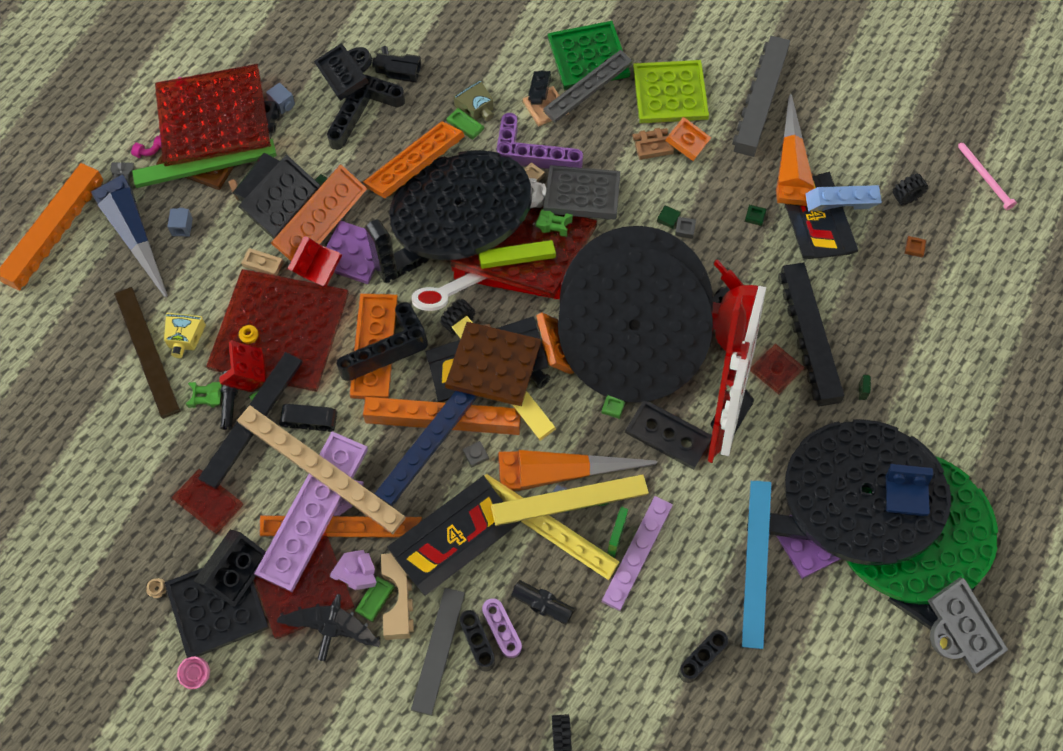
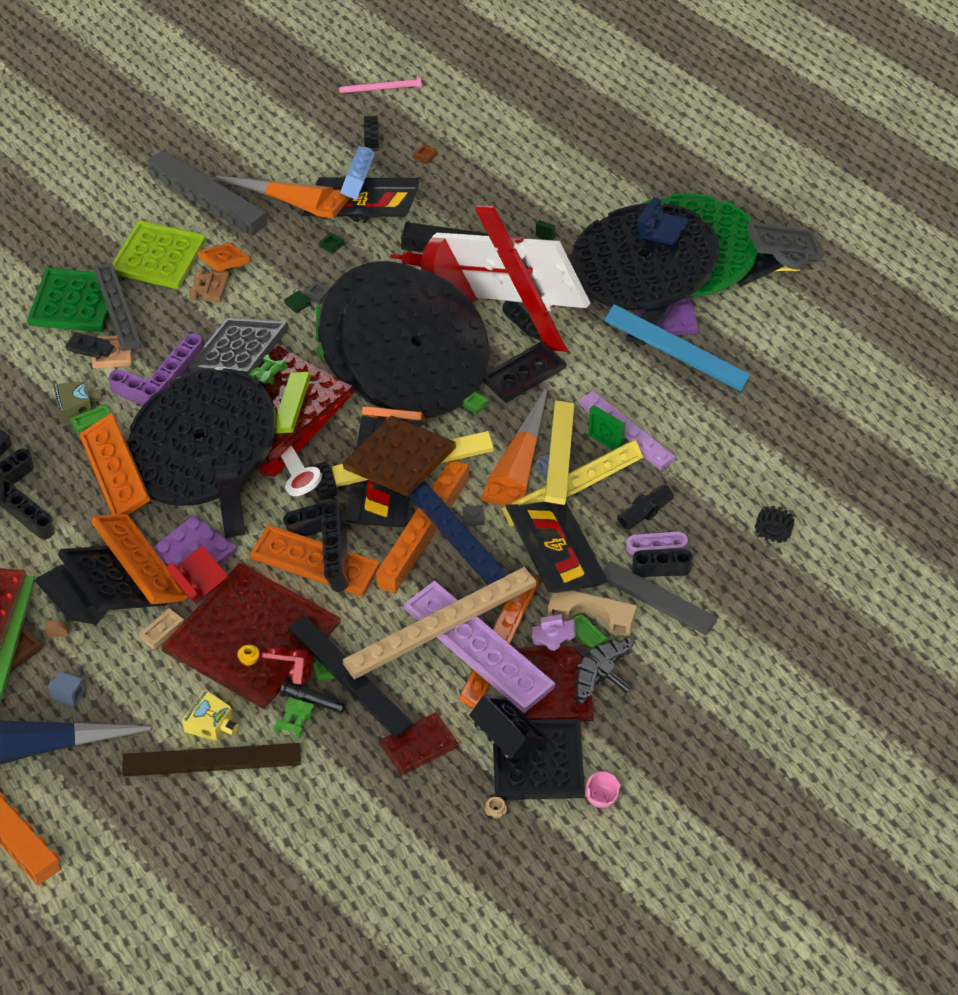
camera: 70 degrees left, 15 degrees down
black beam [279,404,338,432] -> none
black beam [678,630,728,683] -> none

